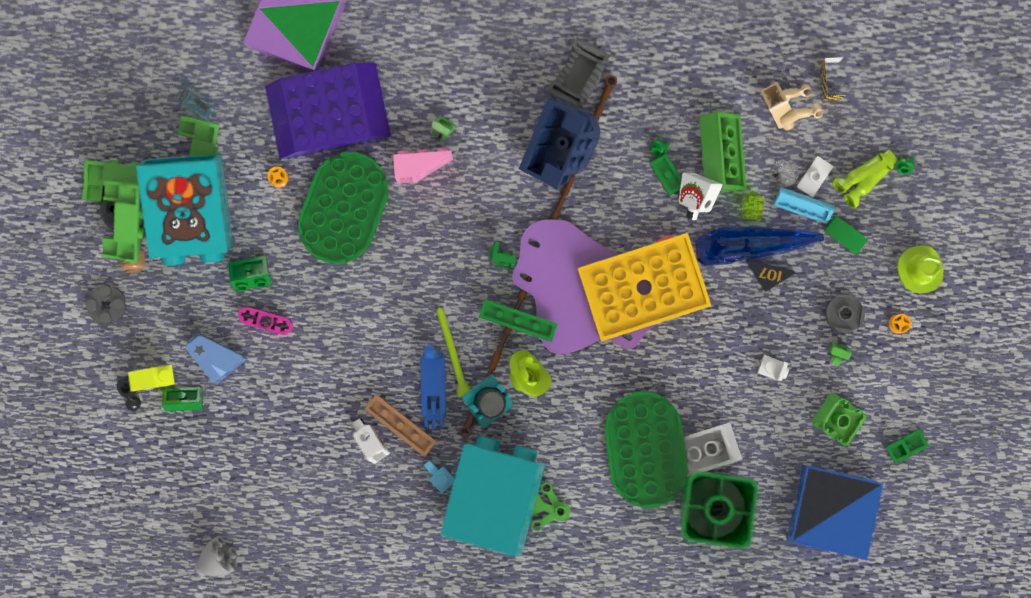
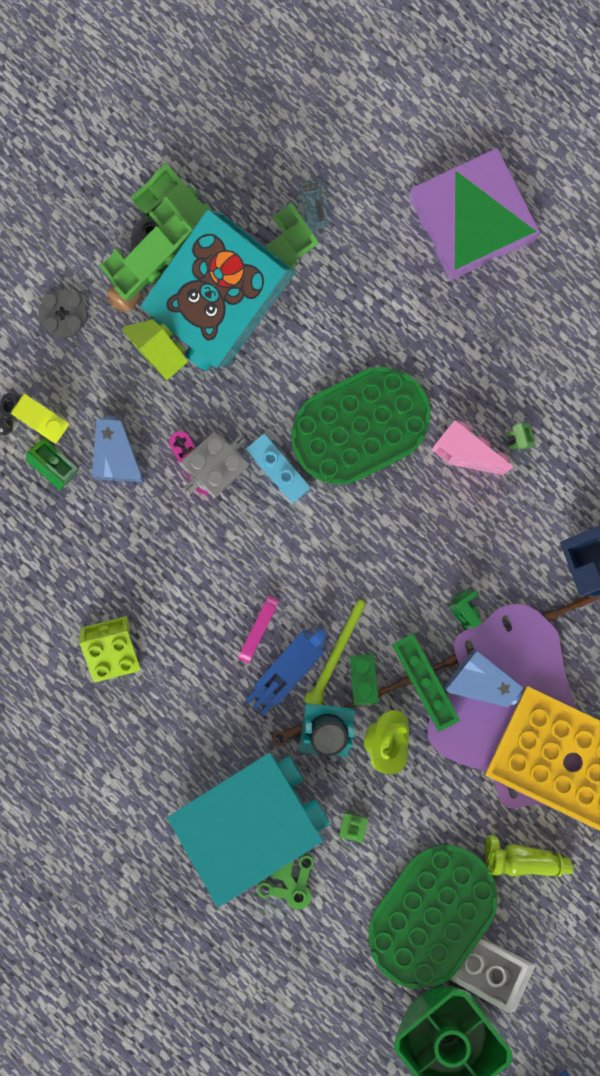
camera: 45 degrees right, 0 degrees up
green bracket [228,255,272,291] -> none
dark purple slope [265,63,391,160] -> none
light orange wheel [267,166,289,187] -> none
white torso [352,418,390,464] -> none
medium nougat plate [364,394,437,457] -> none
medium azure plate [424,460,455,494] -> none
none -> lime bracket [79,616,140,682]
none -> lime slope [121,319,189,381]
none -> light grey plate [180,431,249,499]
none -> dark pink beam [238,596,280,664]
none -> medium azure plate [246,434,311,504]
none -> bright green tile [339,812,368,843]
none -> green plate [349,654,379,706]
none -> medium blue slope [443,649,523,708]
none -> lime piece [484,835,574,877]

